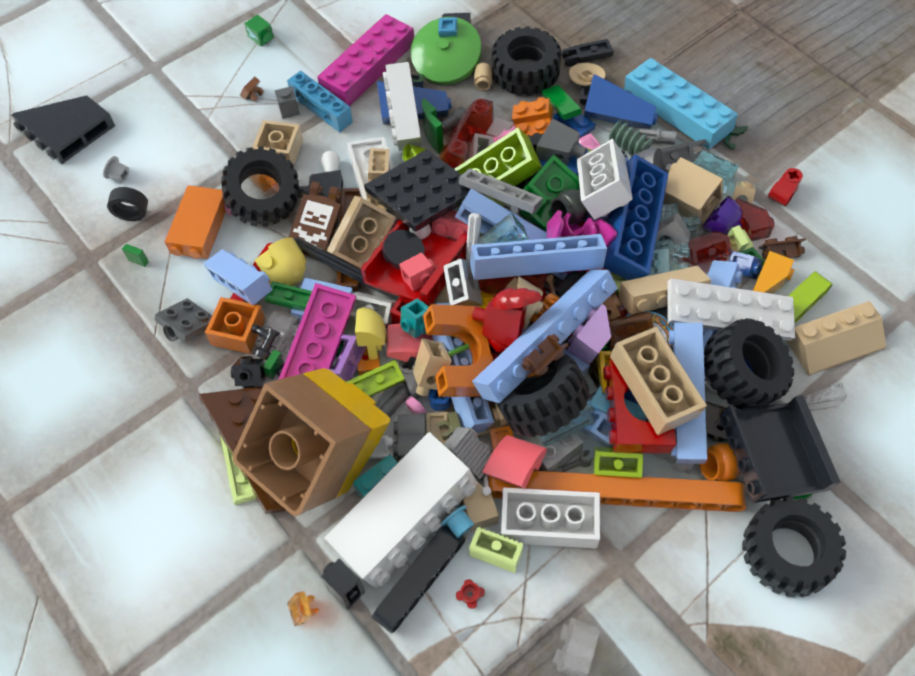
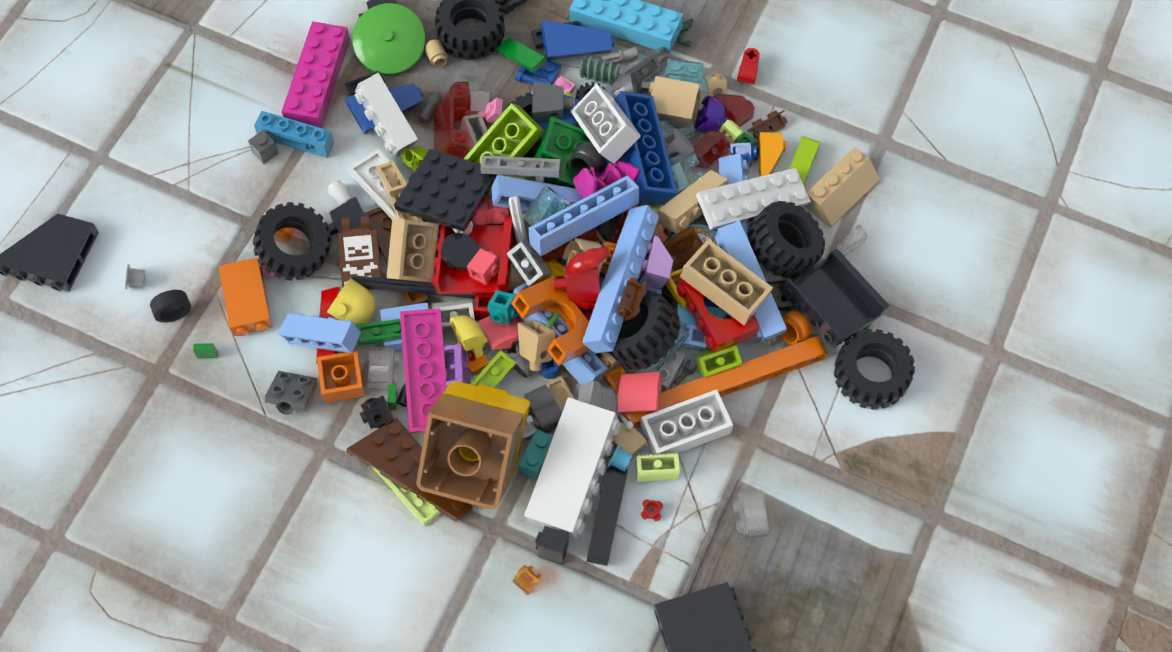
camera: 30 degrees left, 5 degrees up
dark orange tile [240,76,264,102] -> none
green brick [244,14,274,46] -> none
black piece [251,324,281,361] -> none
tan brick [253,120,303,167] -> none
dark grey piece [379,386,409,418] -> none
bright pink tile [405,396,426,414] -> none
green slope [422,98,444,153] -> none
dark azure tile [438,17,458,37] -> none
olive tile [438,411,461,440] -> none
orange plate [512,97,553,136] -> none
tan dish [569,63,605,86] -> none

